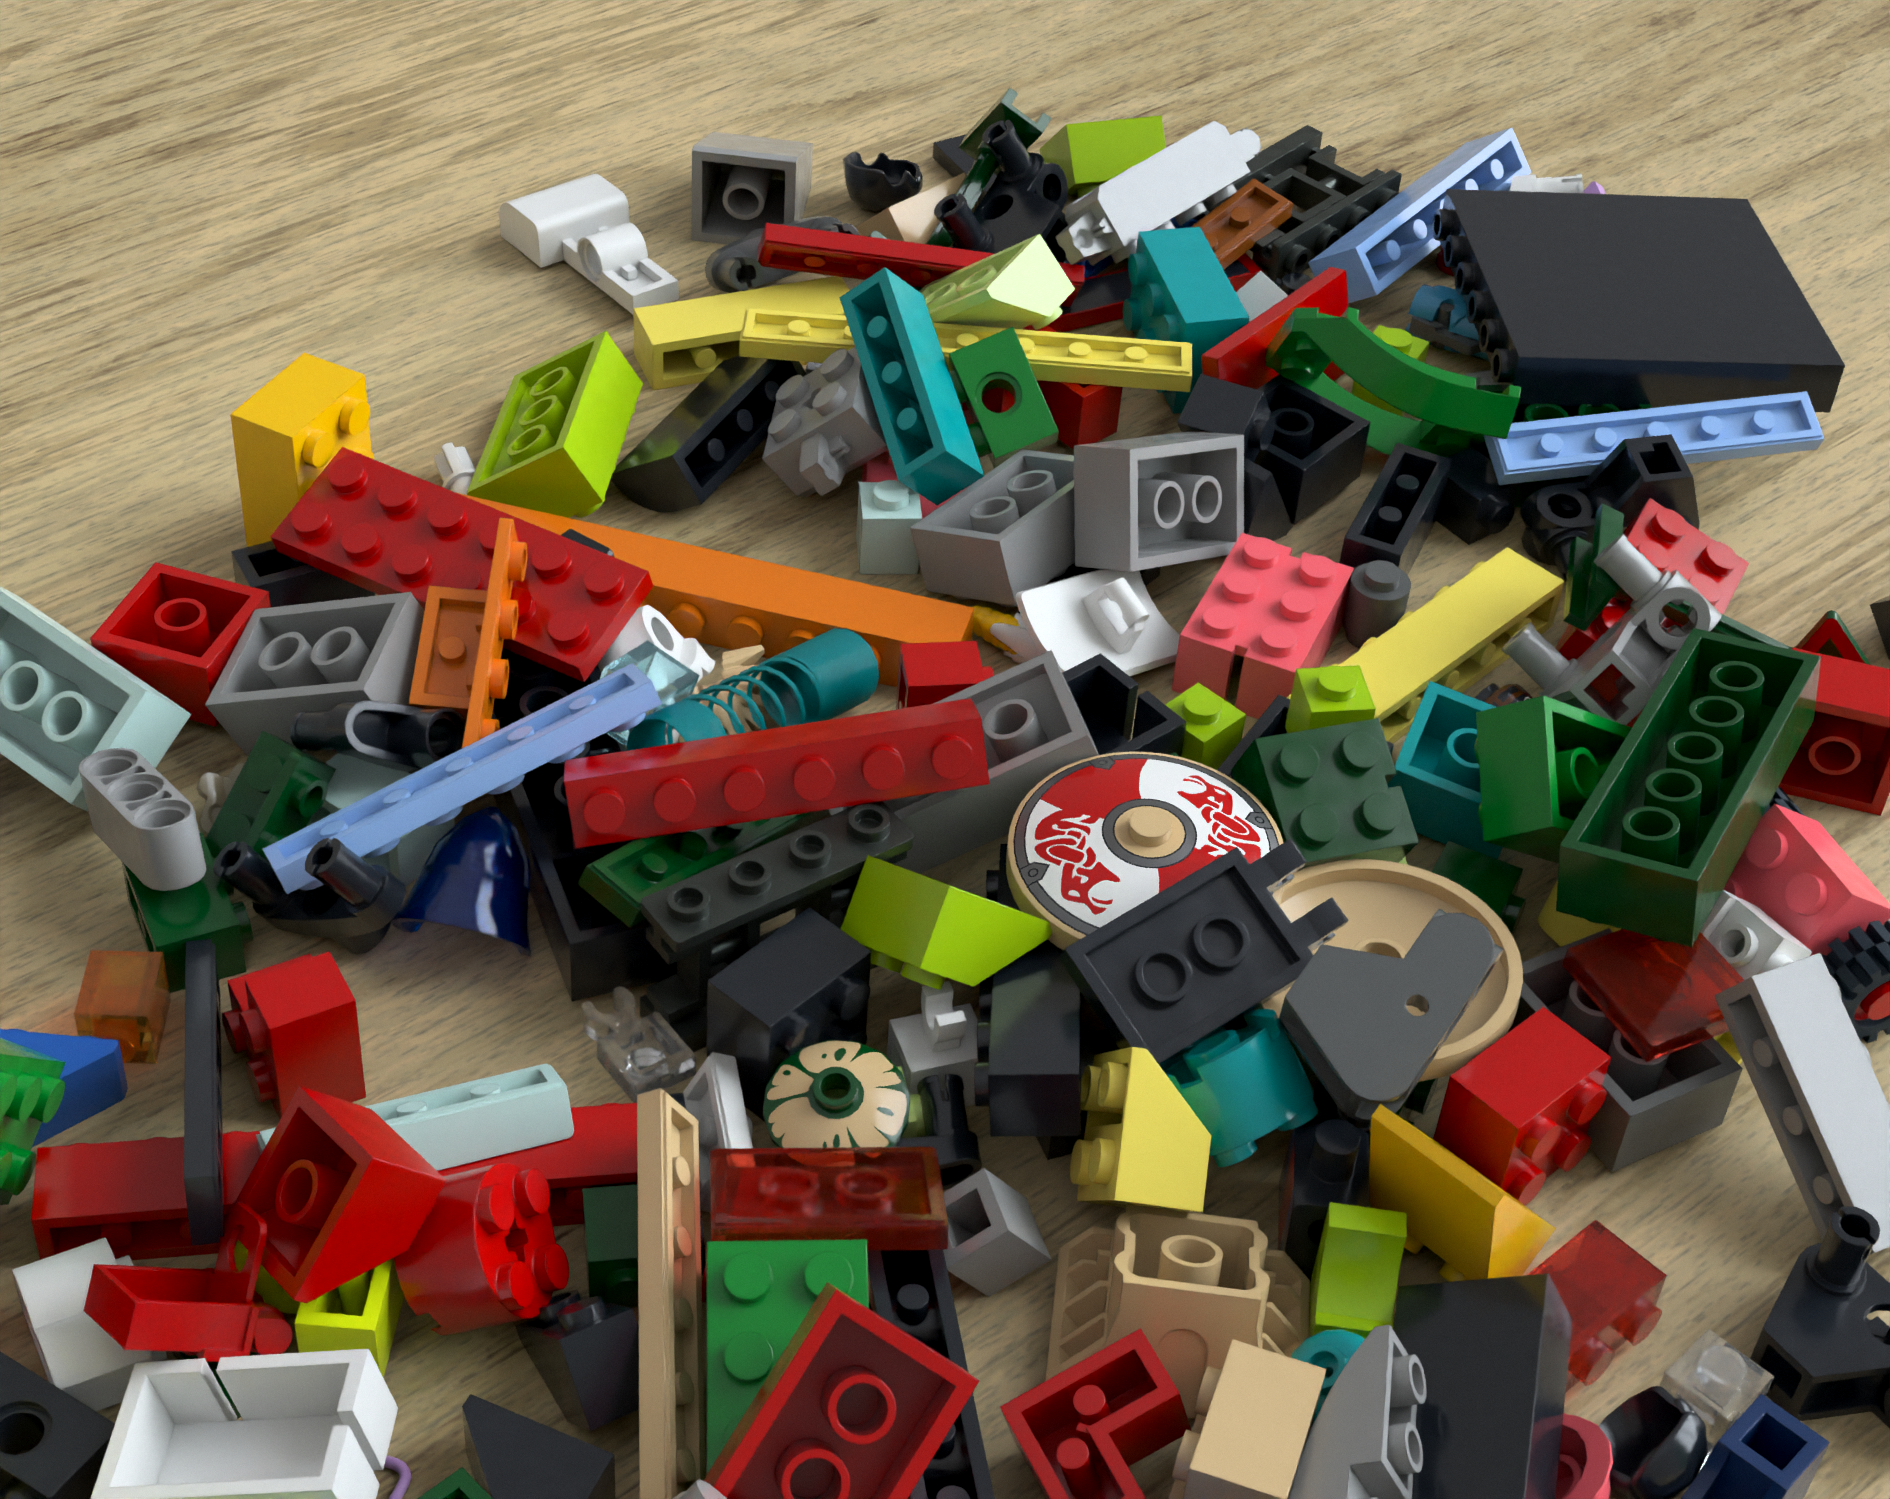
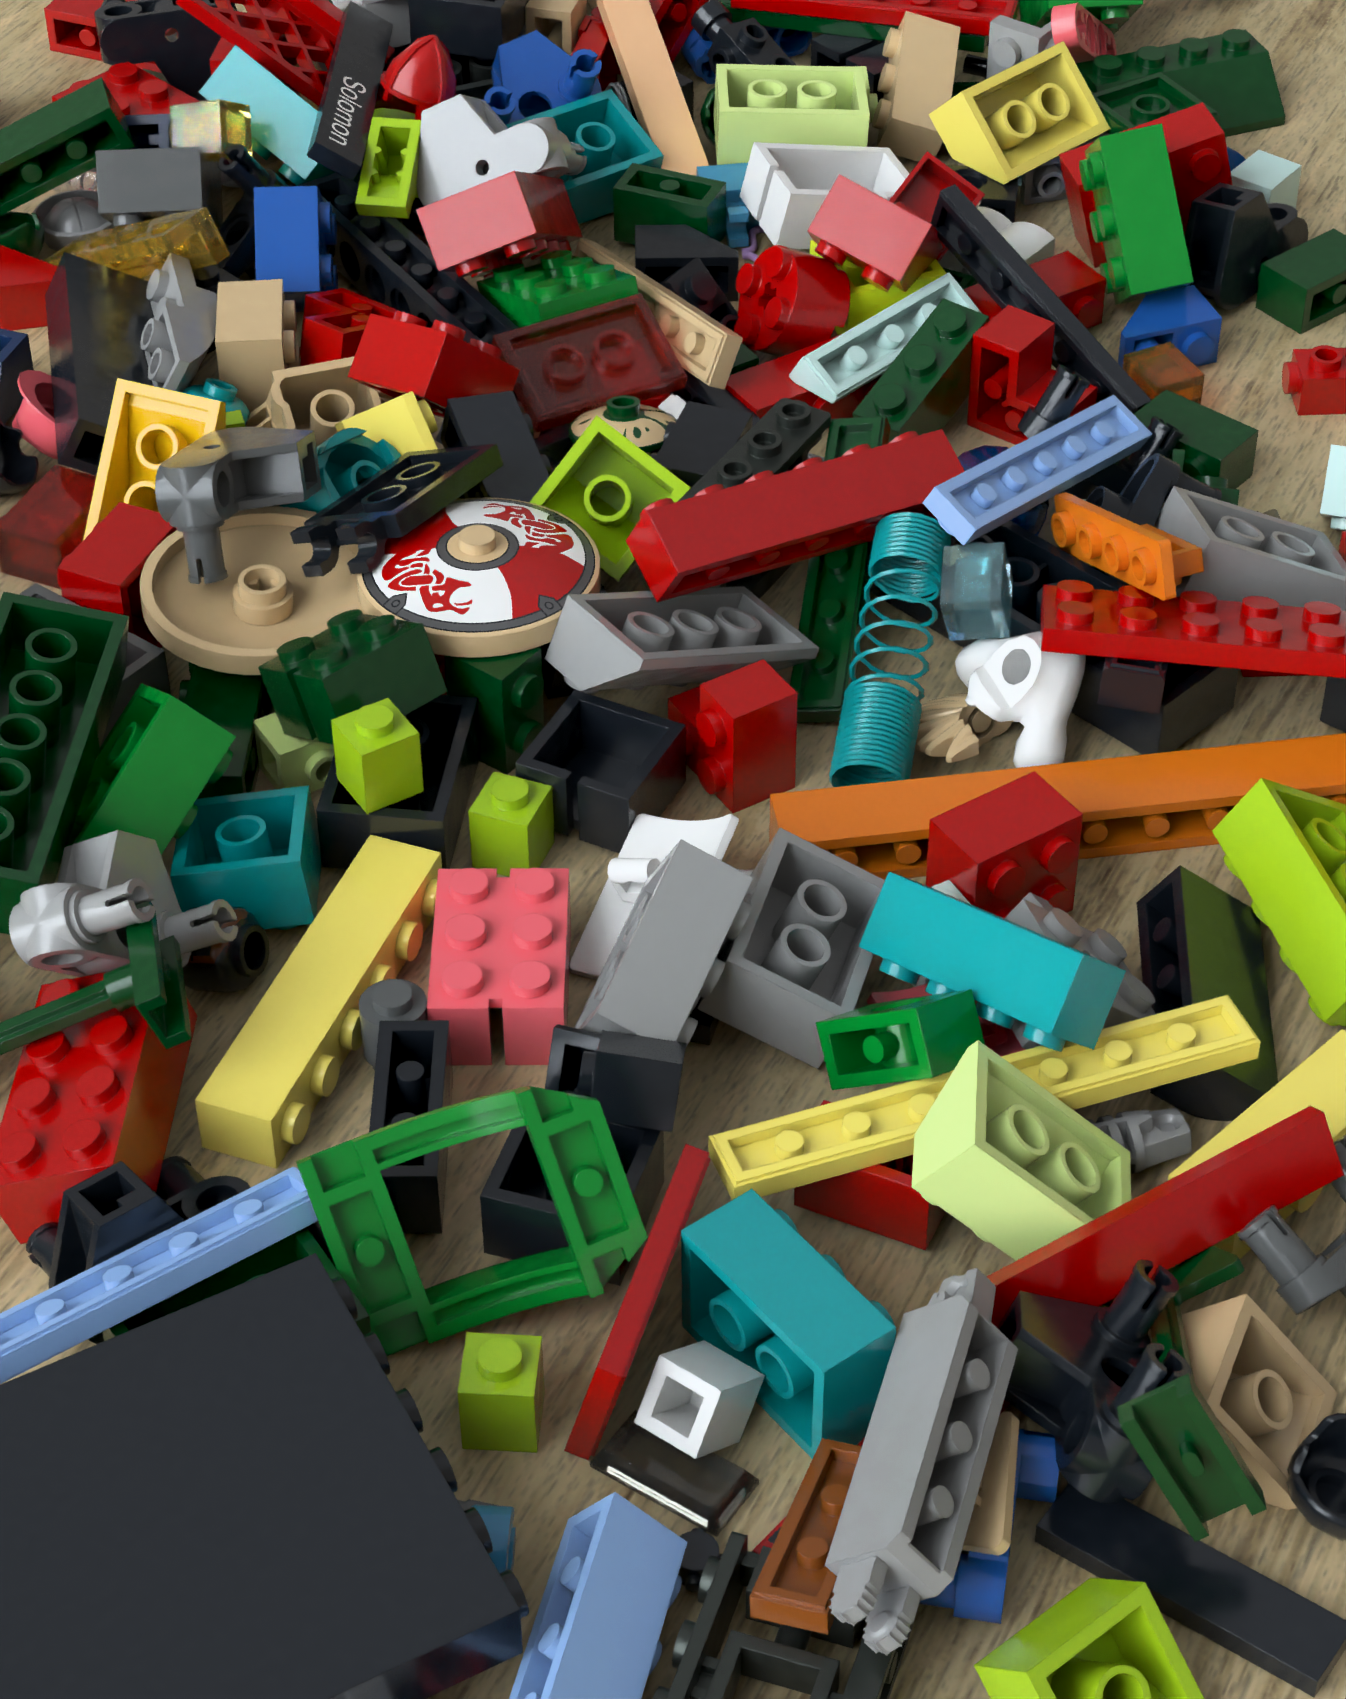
camera: 160 degrees right, 0 degrees up
light grey beam [78,748,207,891] -> none
none -> red brick [347,310,520,418]
none -> dark green brick [853,298,989,442]
none -> red brick [926,771,1083,918]

